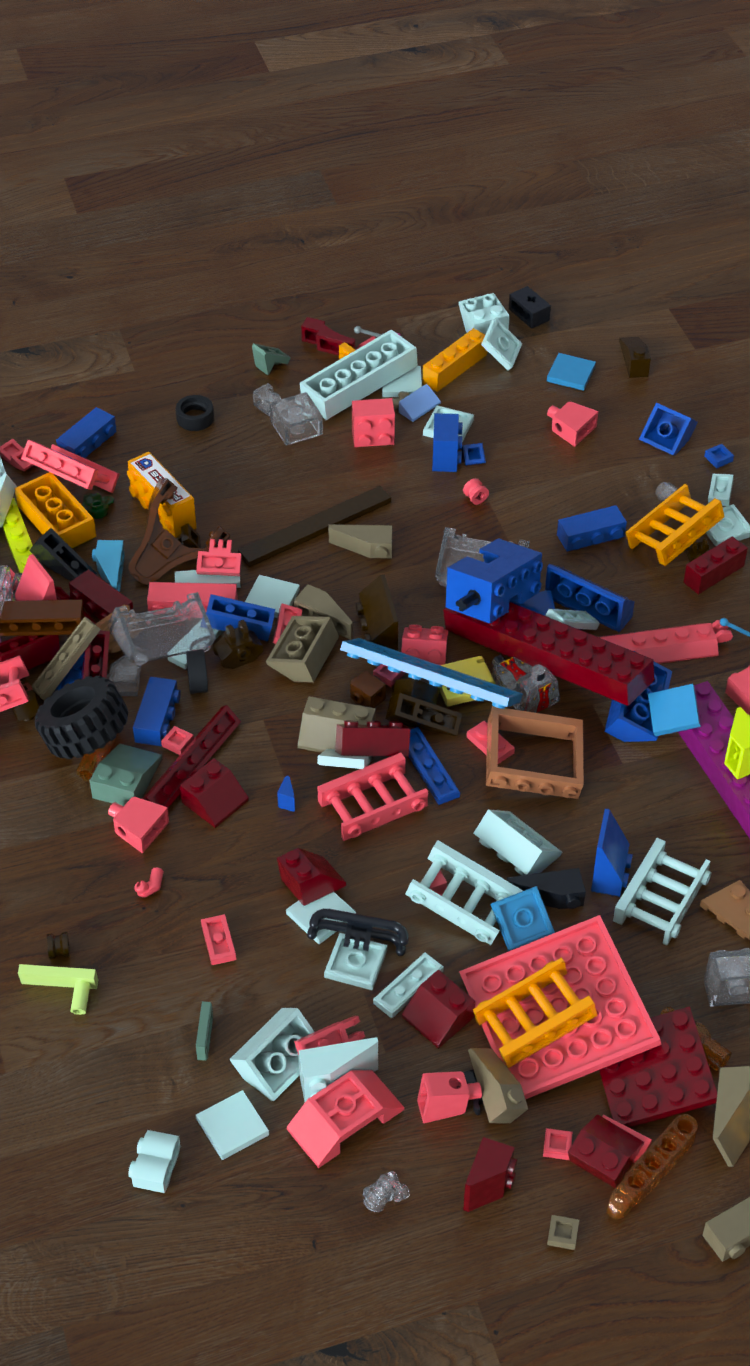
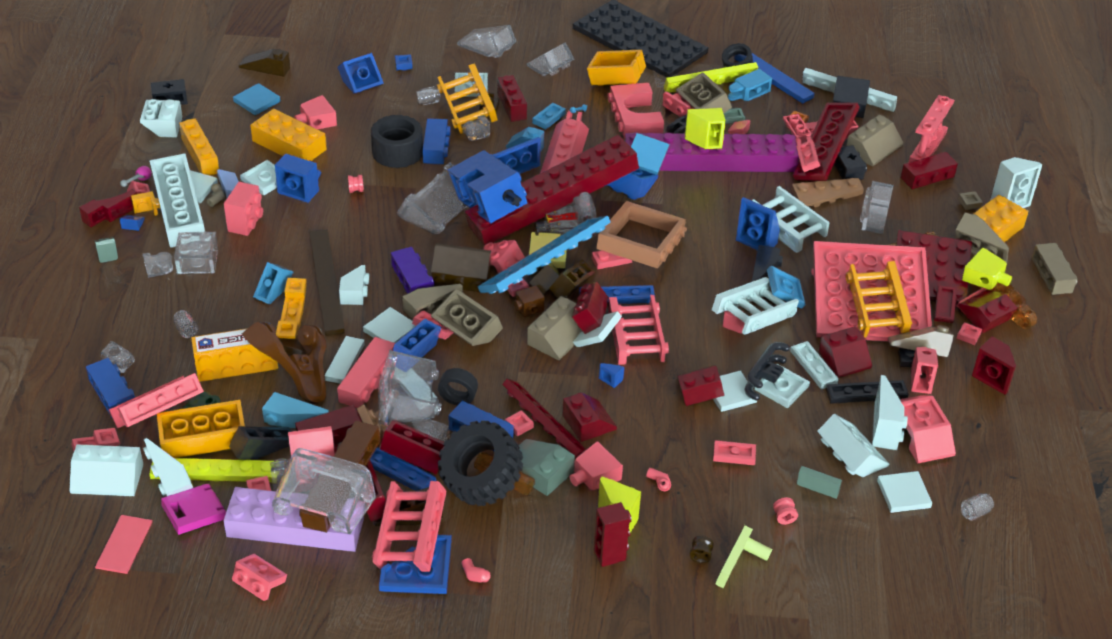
camera: 70 degrees left, 5 degrees down
dark tan tile [32,617,101,700] -> none
light aqua brick [129,1130,180,1193] -> none
black tyre [175,395,214,431] -> none
coral hinge [196,539,242,576] -> none
dark brown hinge [213,620,263,669] -> none
coral hinge [294,1016,365,1055] -> none
dark tan slope [328,525,392,559] -> none
clear plate [363,1171,410,1212] -> none
light aqua slope [473,809,563,875] -> none
light aqua tile [481,318,522,370] -> none
light aqua tile [545,609,600,630] -> none
dark tan plate [547,1215,579,1250] -> none
light aqua plate [708,474,733,506] -> none
none -> clear leg [101,341,135,373]
none -> blue slope [120,215,145,231]
none -> clear brick [173,310,199,338]
none -> light orange brick [250,108,327,161]
none -> dark azure slope [253,262,293,304]
none -> light orange slope [276,278,307,339]
none -> light aqua slope [339,265,369,305]
none -> black tyre [371,115,423,168]
none -> dark purple brick [391,247,434,294]
none -> clear leg [462,115,490,141]
none -> dark azure slope [506,127,544,152]
none -> dark azure plate [532,103,566,130]
none -> dark red brick [594,502,632,567]
none -> neon yellow slope [598,476,641,533]
none -> coral wheel [773,497,798,524]
none -> black tile [826,380,909,404]
none -> dark red tile [934,285,957,323]
none -> clear brick [961,493,994,521]
none -> neon yellow torso [962,248,1012,290]

